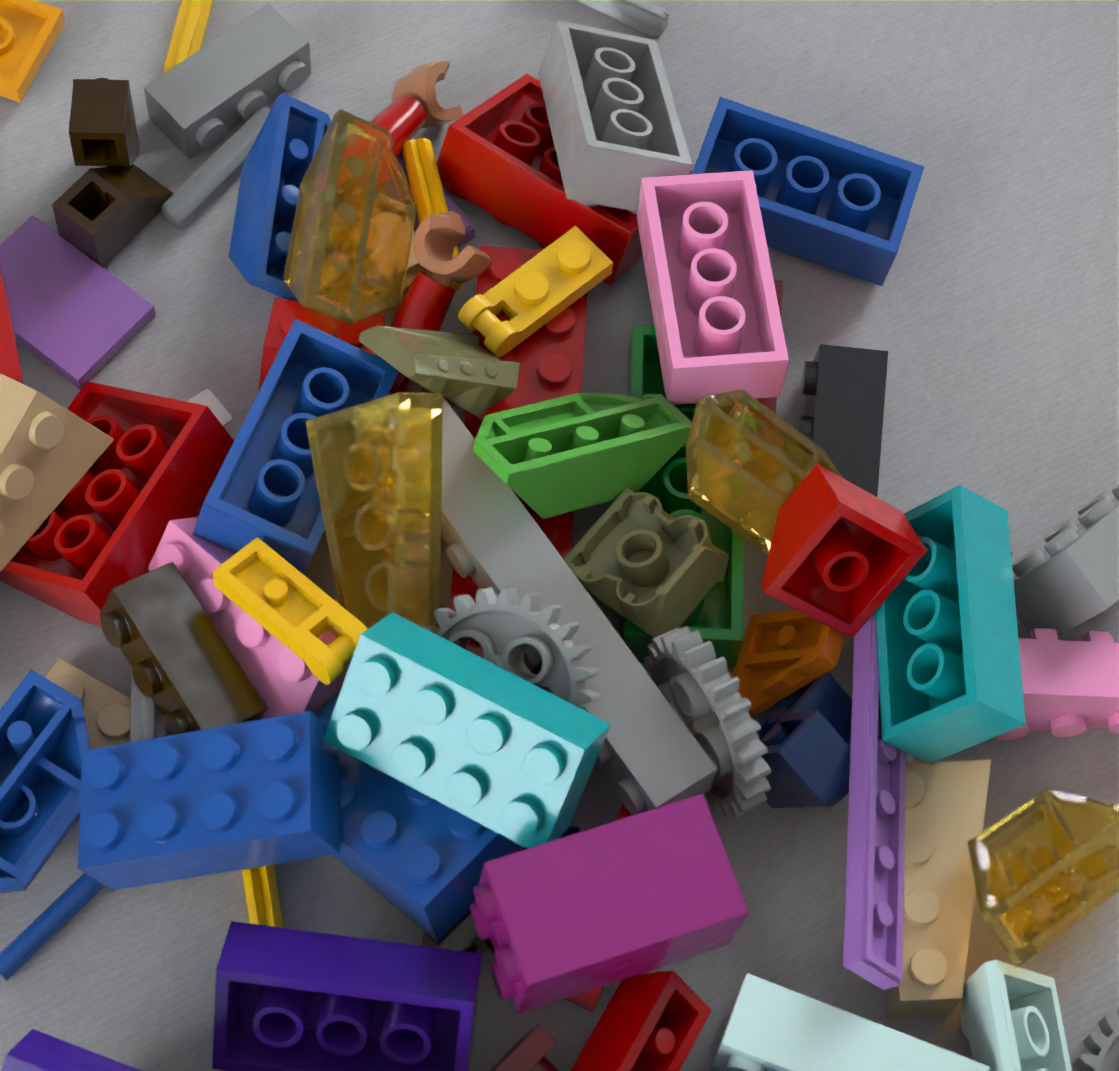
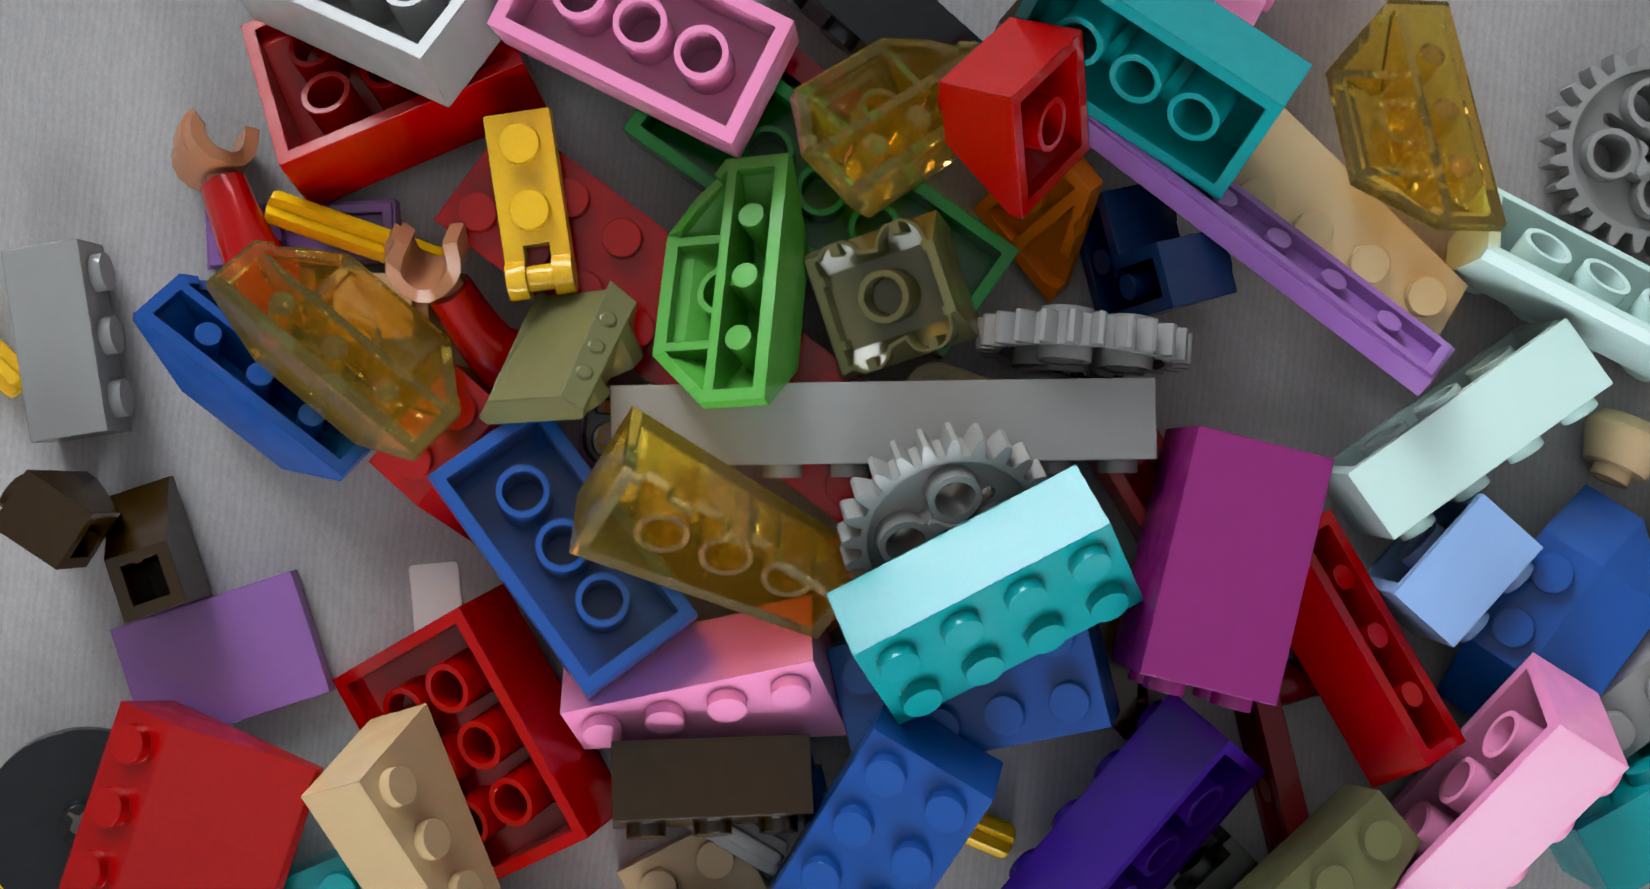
camera: 50 degrees left, 25 degrees up
light grey axle [162,107,271,229] -> none
yellow plate [212,537,368,685] -> none

